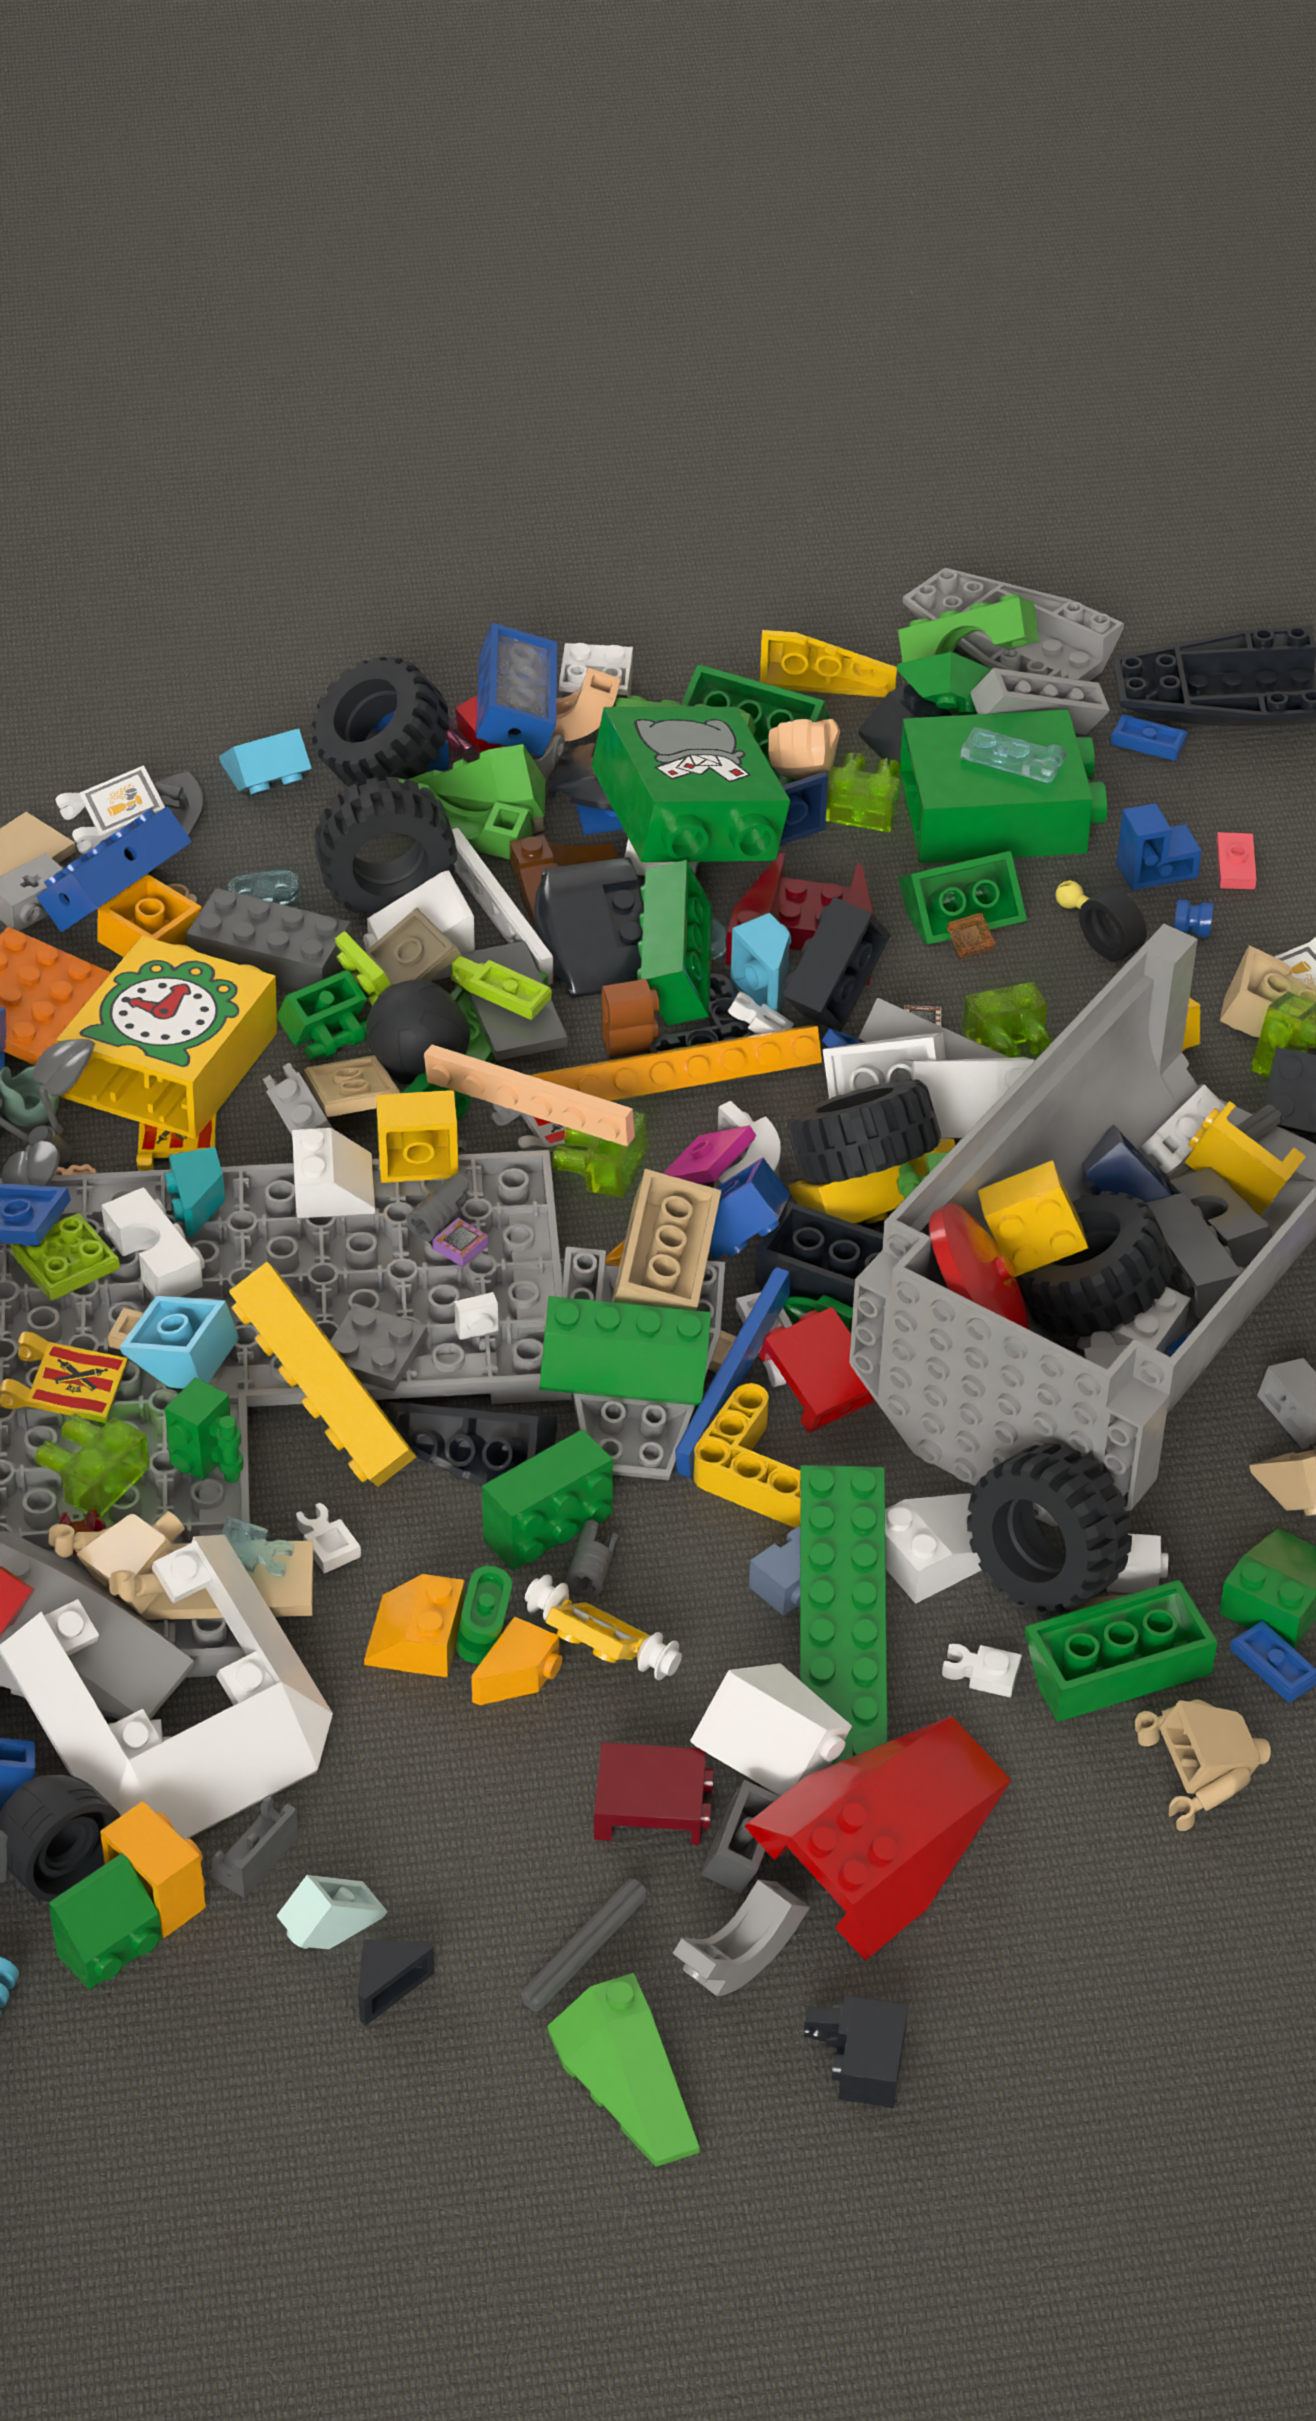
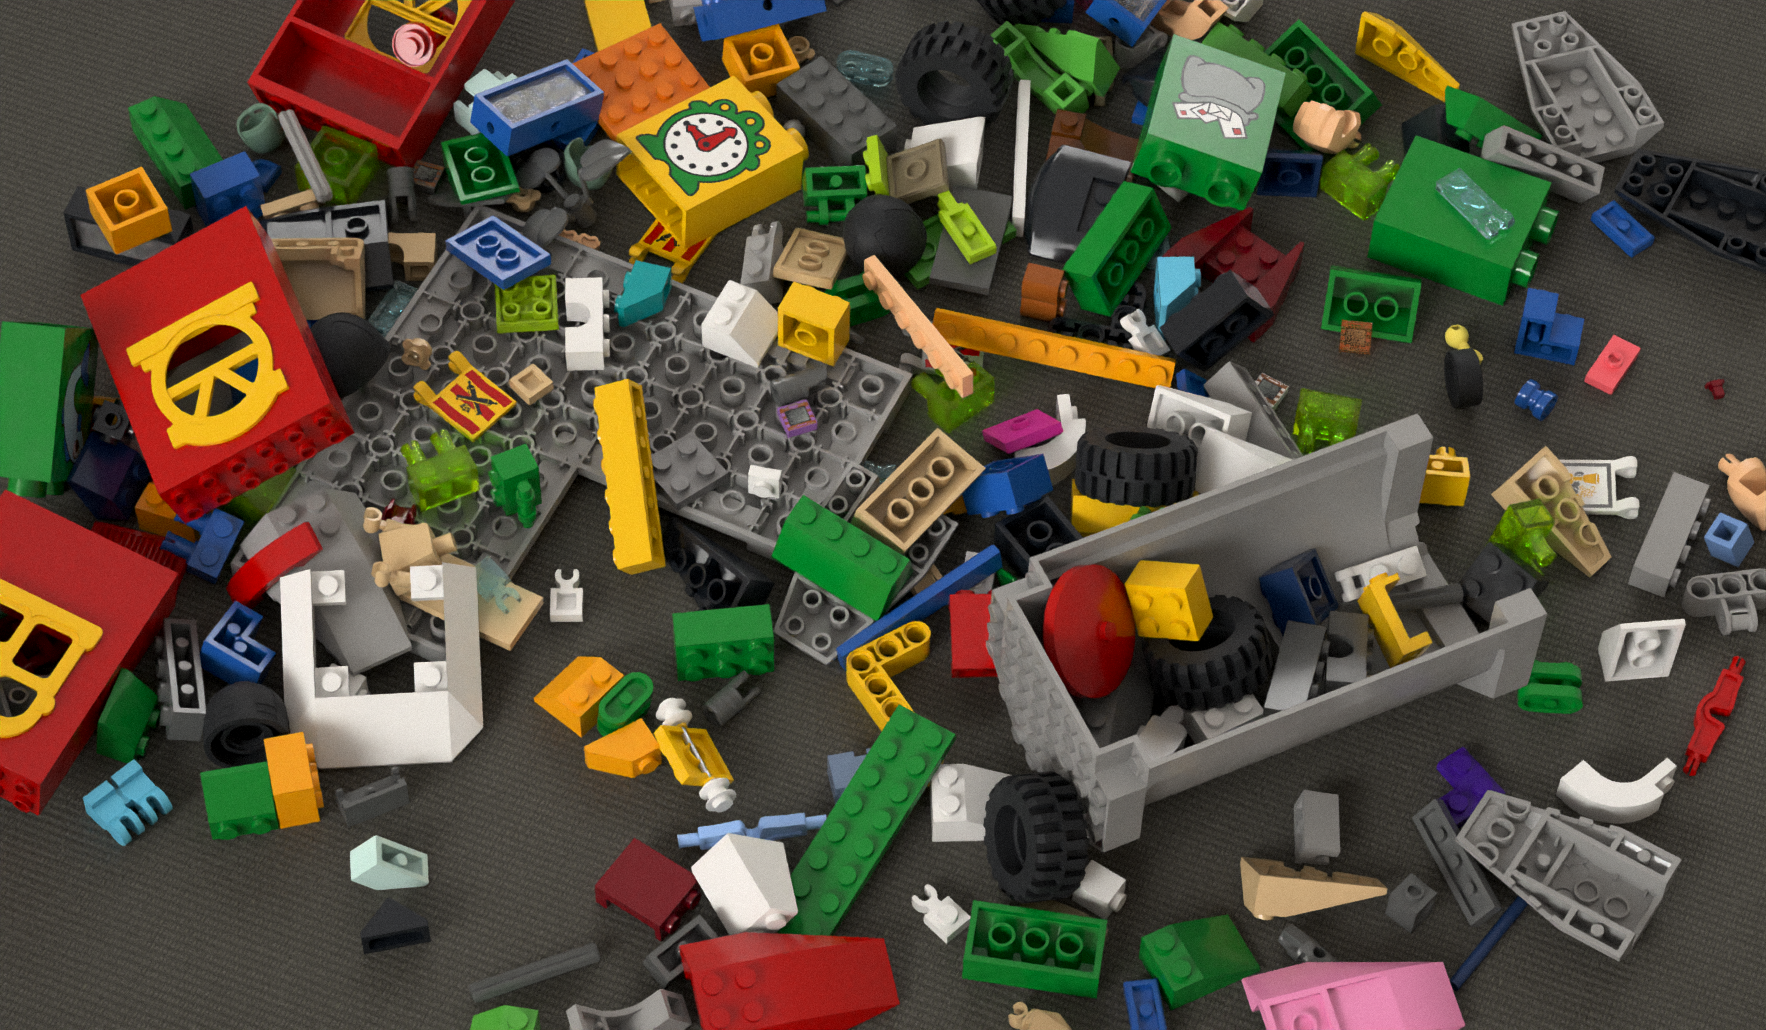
camera: 30 degrees right, 10 degrees up
medium azure slope [120,1296,239,1389] -> none
bright green arch [898,594,1040,662] -> none
none -> light blue piece [677,813,826,850]

